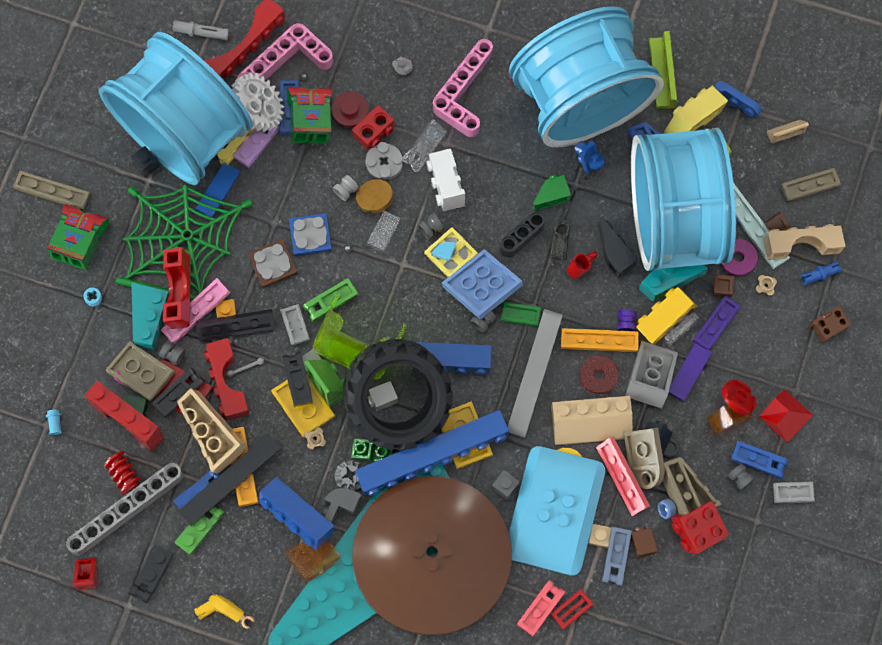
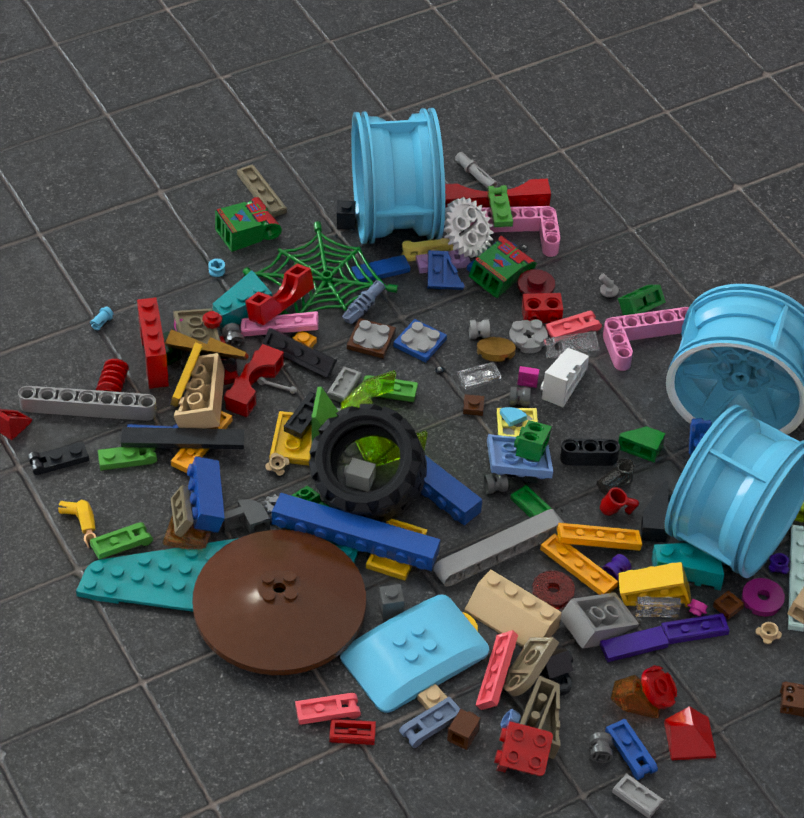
camera: 40 degrees right, 25 degrees down
none -> bright green plate [90,522,153,560]
none -> pearl gold slope [165,329,249,360]
none -> yellow tile [170,342,202,407]
none -> dark tan tile [171,485,193,538]
none -> red plate [202,311,222,329]
none -> sand blue hinge [342,280,385,324]
none -> blue wing [427,250,464,290]
none -> reddish brown plate [463,394,484,416]
none -> bright green plate [487,185,513,227]
none -> green brick [514,420,552,462]
none -> dark pink plate [518,366,539,388]
none -> coral plate [545,311,602,342]
none -> light orange plate [557,523,642,551]
none -> green brick [618,285,666,316]
none -> dark pink plate [687,599,708,617]

